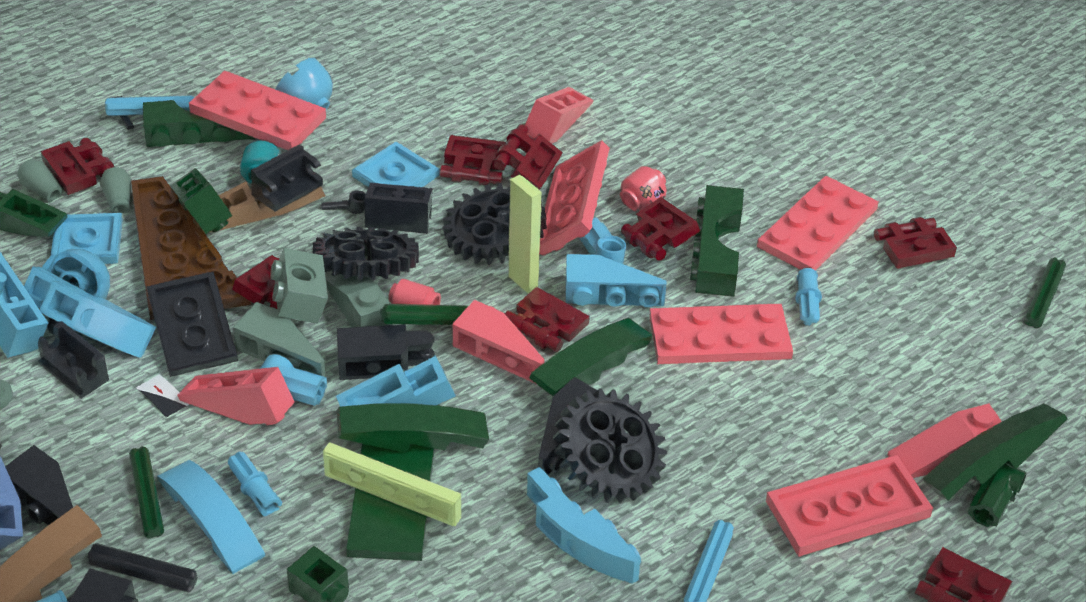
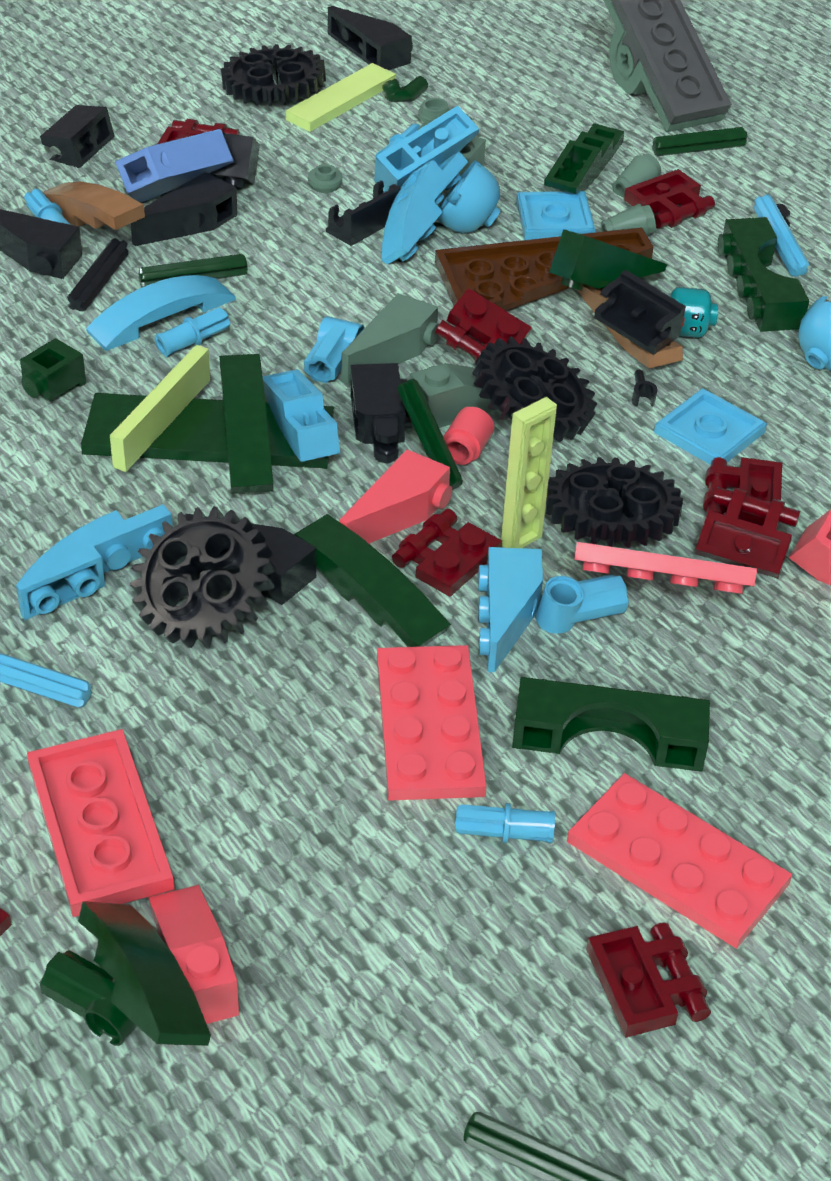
camera: 90 degrees right, 0 degrees up
sticker [136,374,189,418] -> none
black tile [146,271,238,377] -> none
coral slope [177,367,295,425] -> none
coral plate [189,70,326,150] -> none
sand green brick [270,248,328,324] -> none
black hinge [365,183,433,234] -> none
coral head [620,166,667,211] -> none
dark red plate [621,197,700,261] -> none

